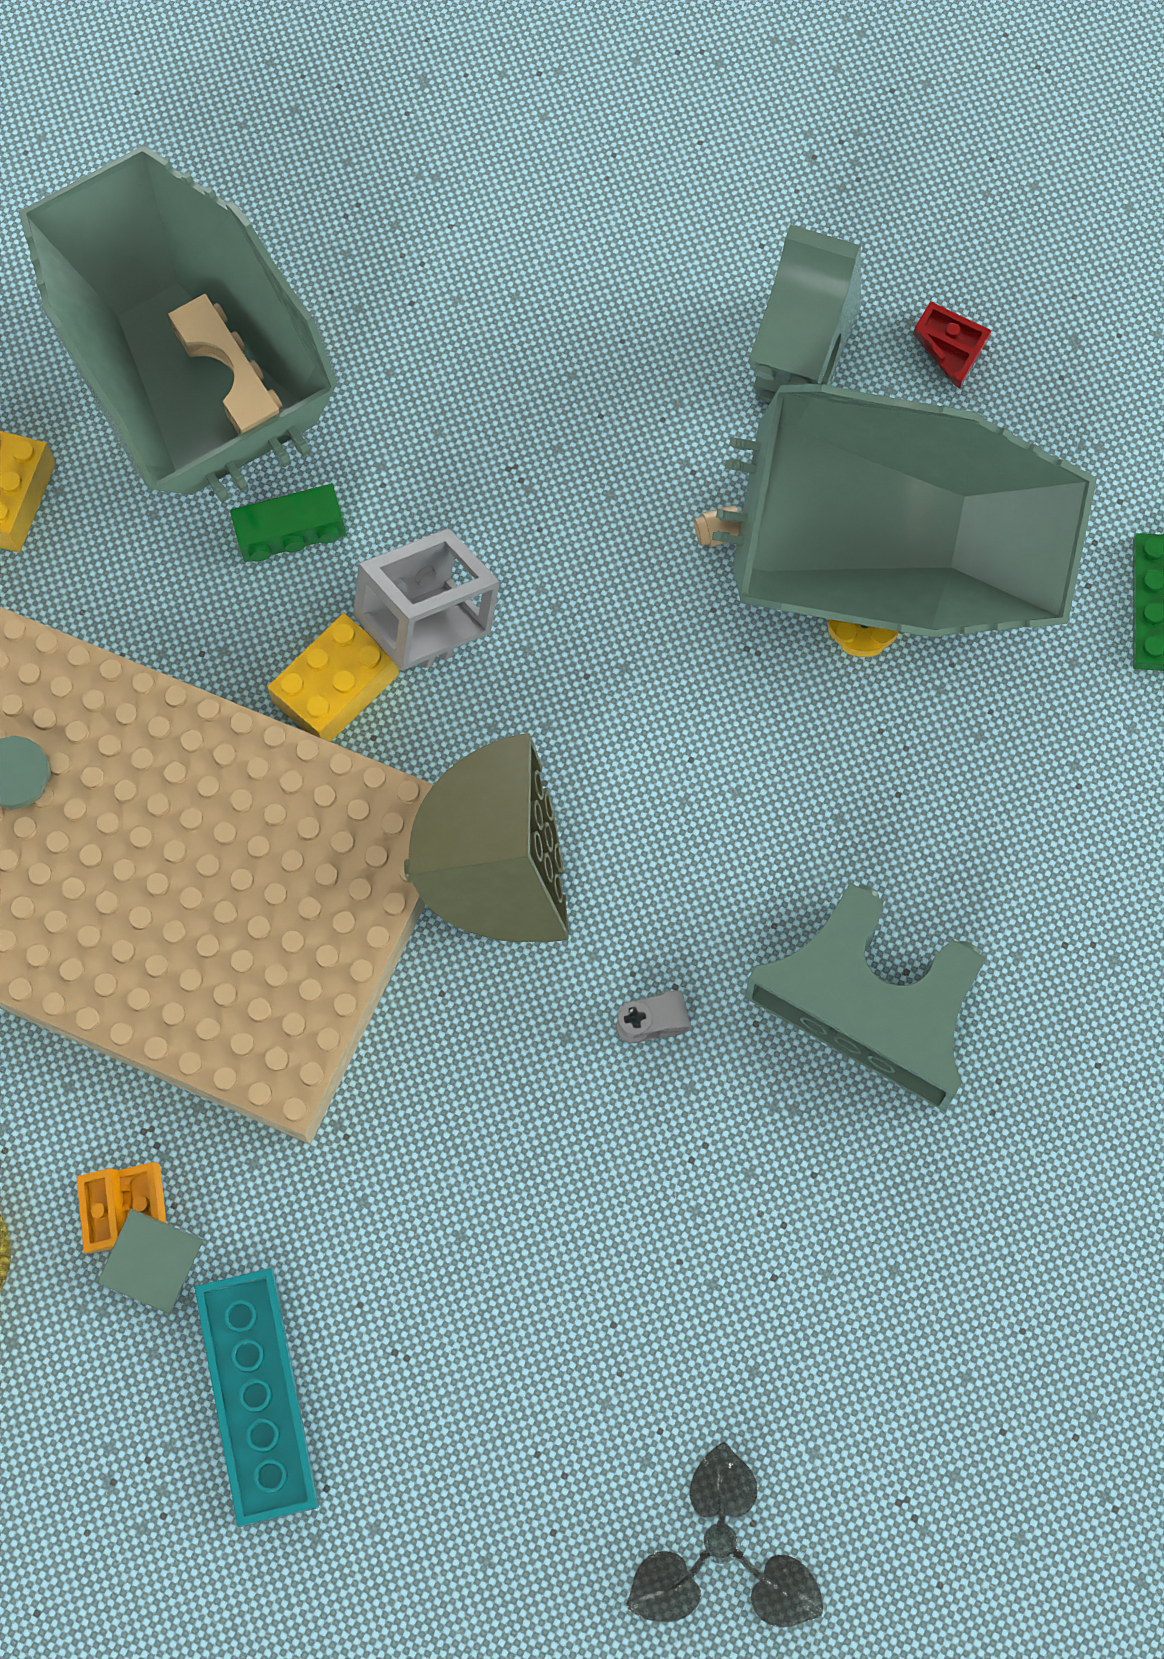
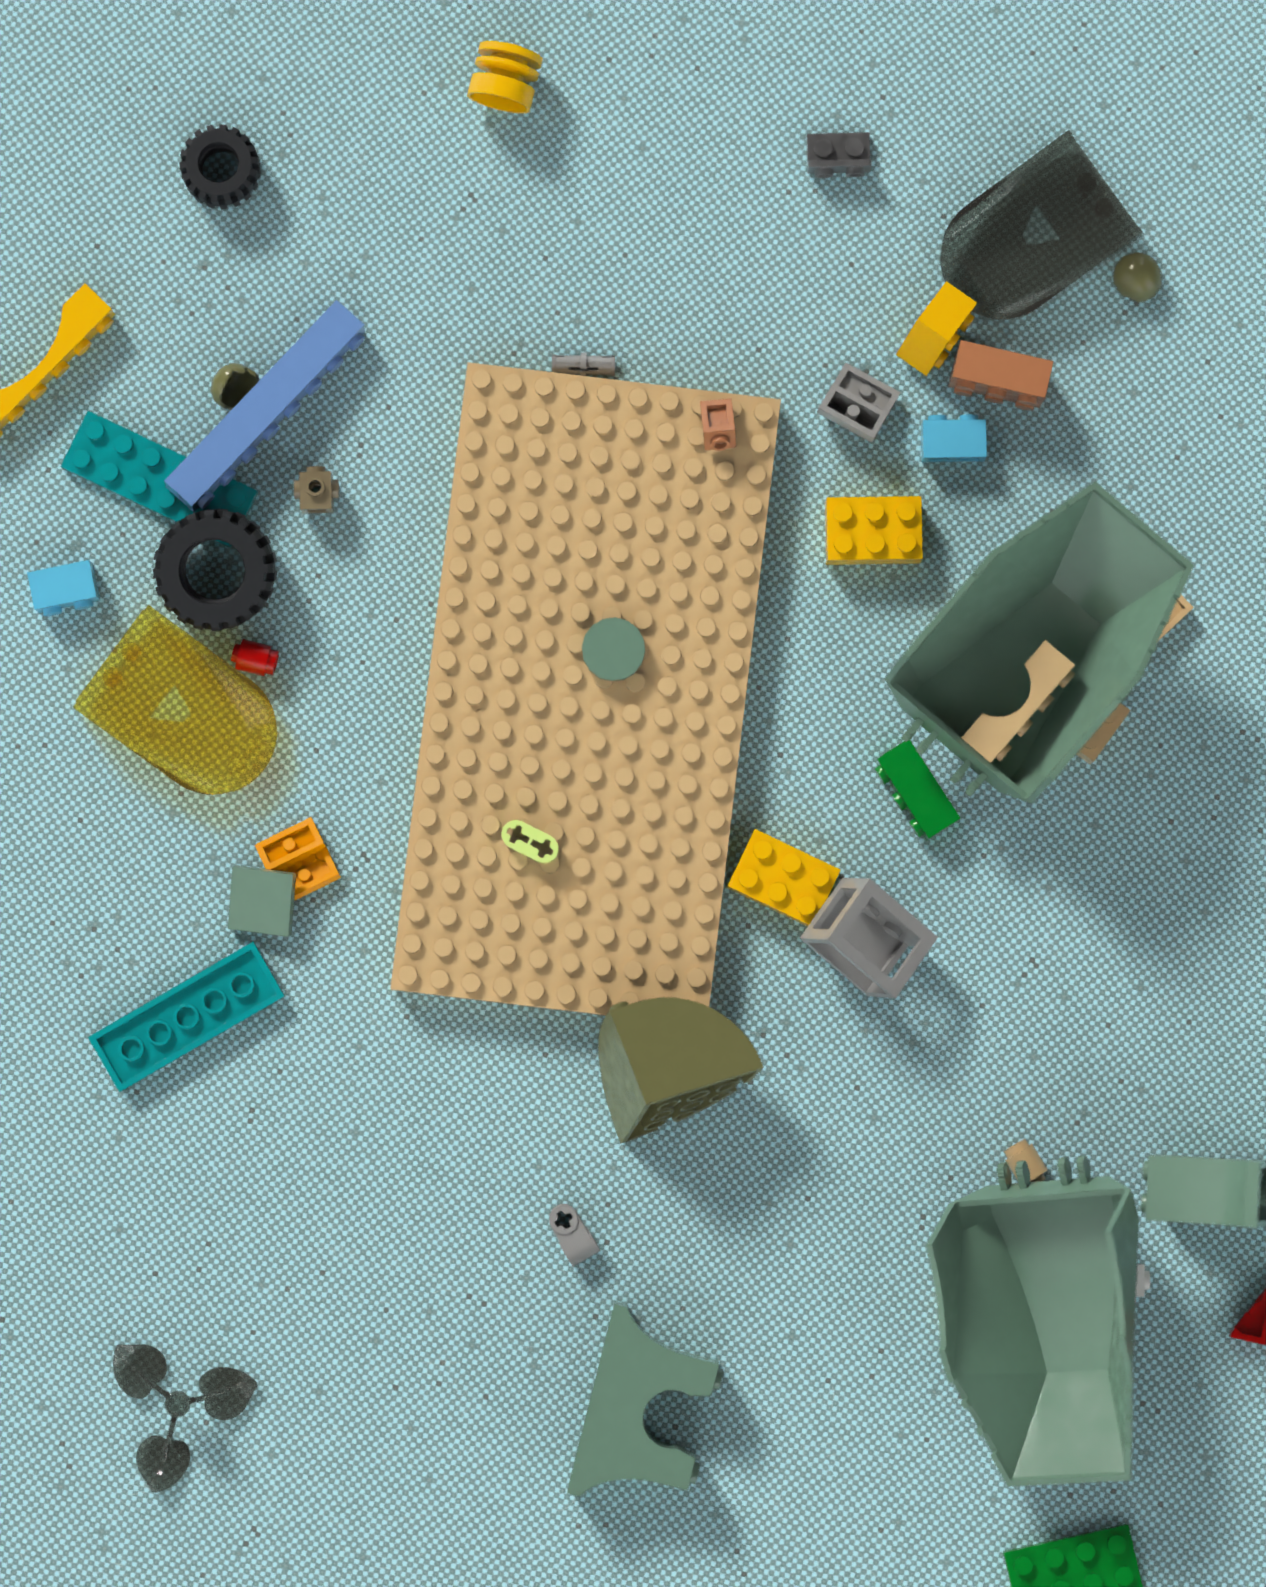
camera: 70 degrees right, 15 degrees up
none -> yellowish green beam [501,820,559,864]

